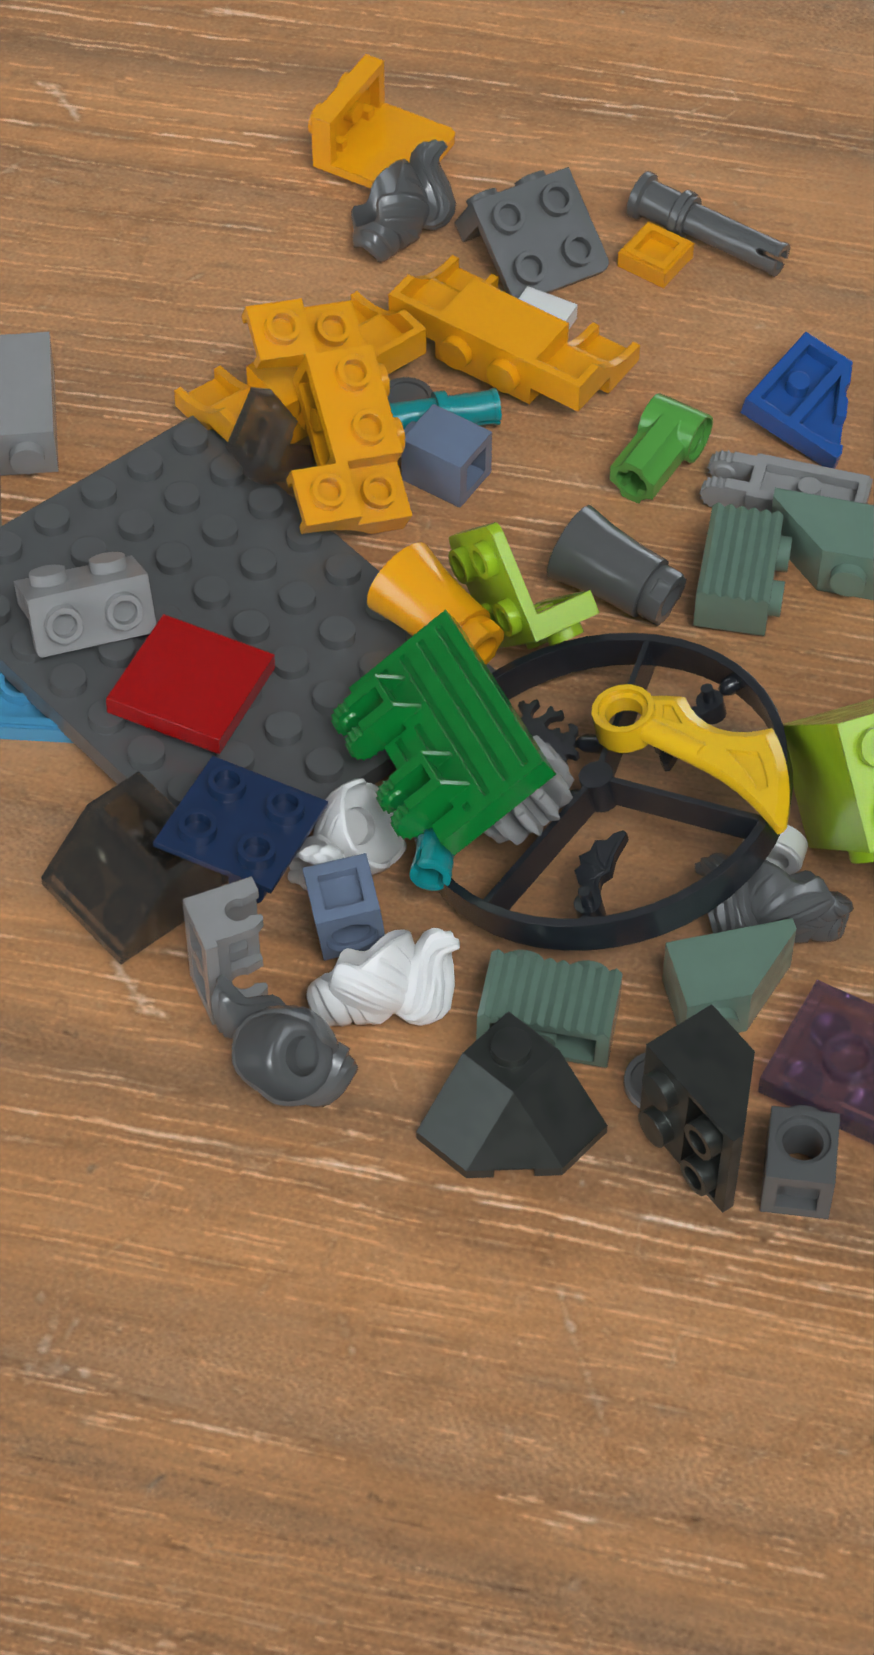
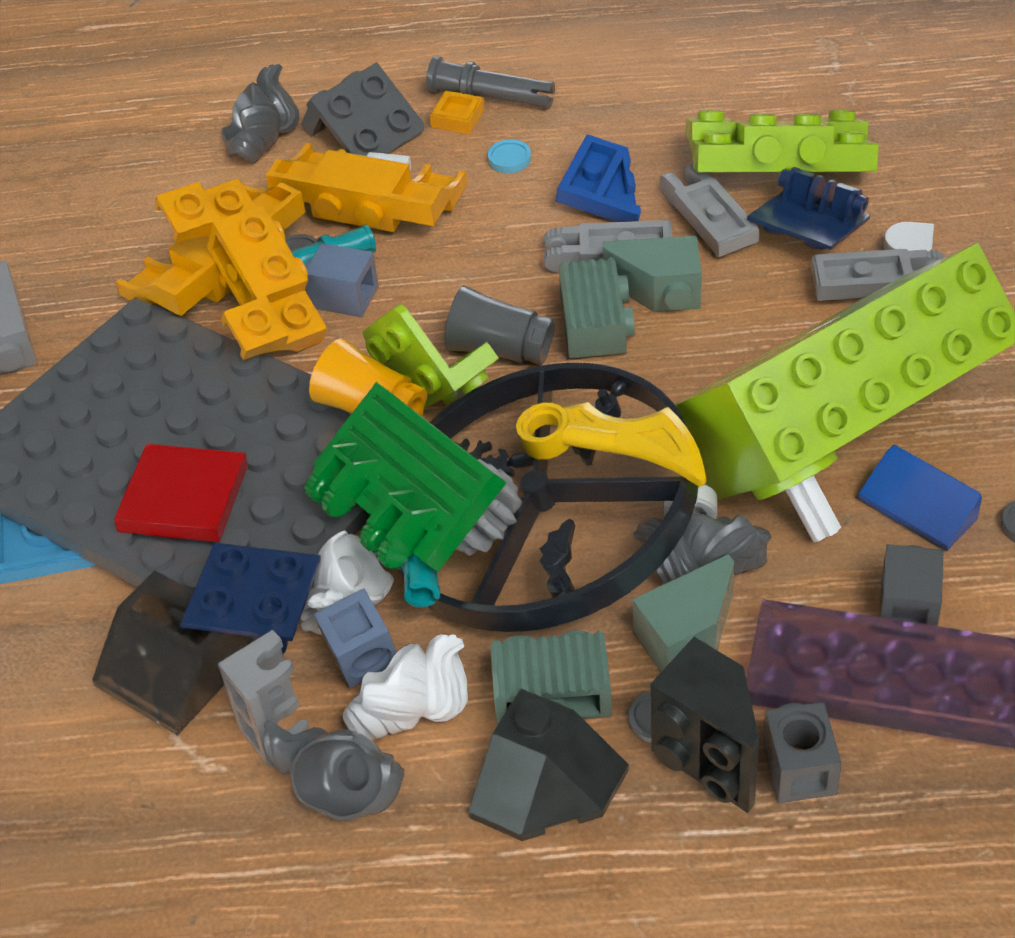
camera: 10 degrees left, 5 degrees down
light grey bracket [13,552,156,657] -> none
clear smoke bracket [226,387,317,485] -> none
light orange bracket [308,54,455,189] -> none
bright green piece [610,393,713,503] -> none
none -> medium azure piece [488,139,531,173]

